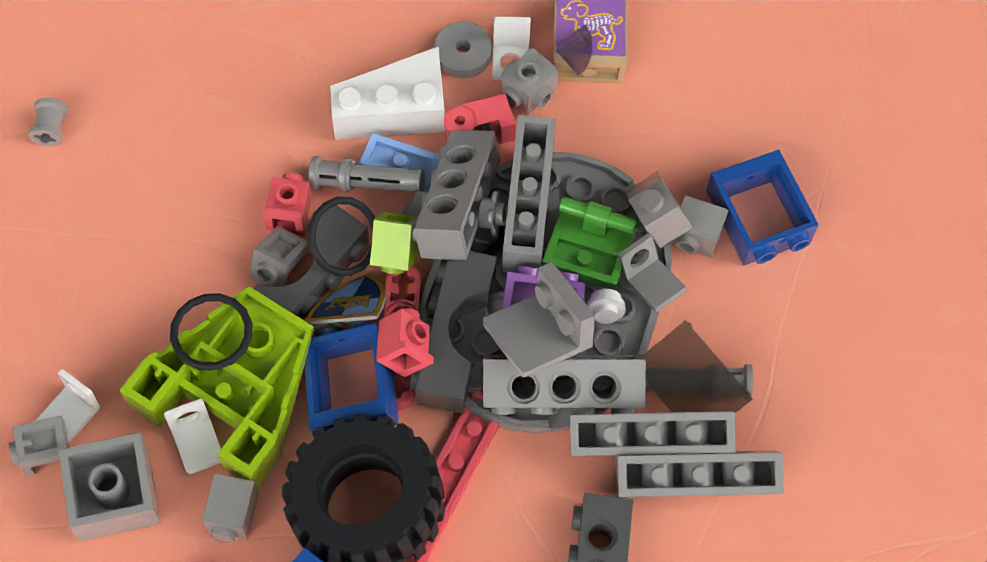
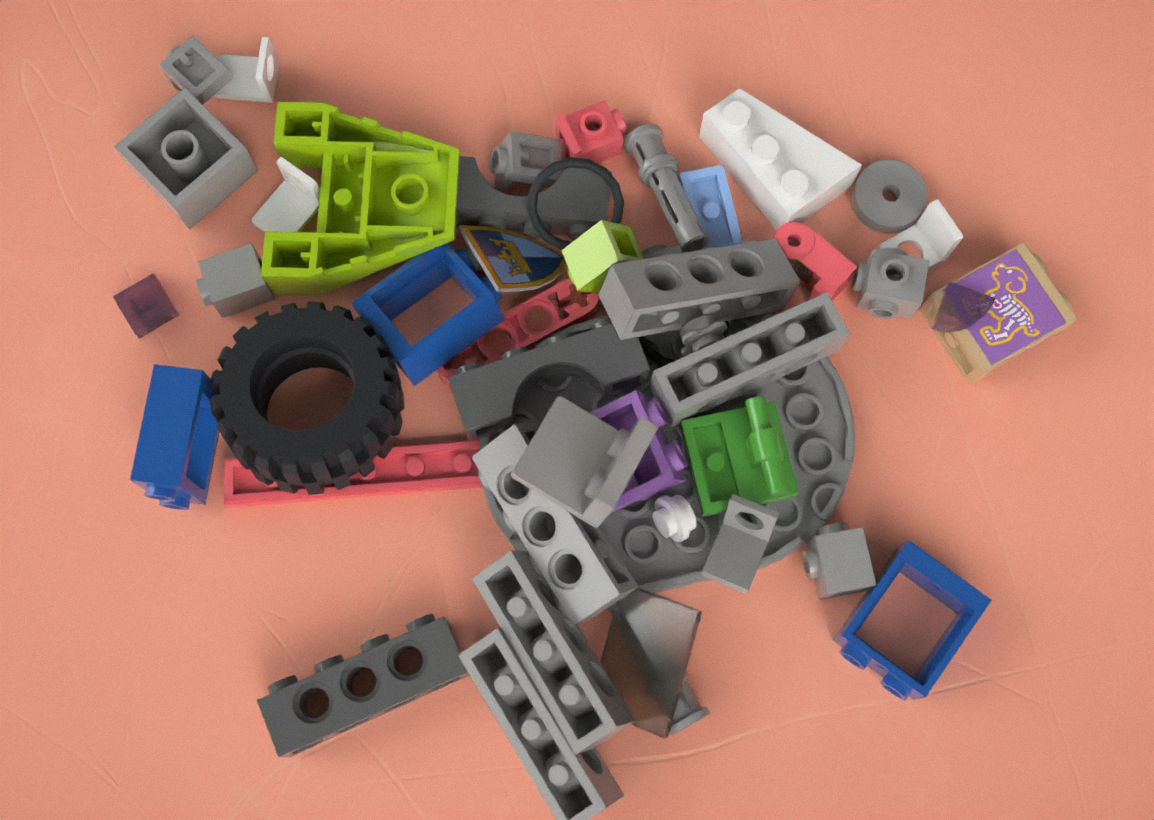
camera: 60 degrees right, 10 degrees up
black piece [170,293,253,371] -> none
coral brick [376,308,434,377] -> none
light grey slope [626,171,693,248] -> none

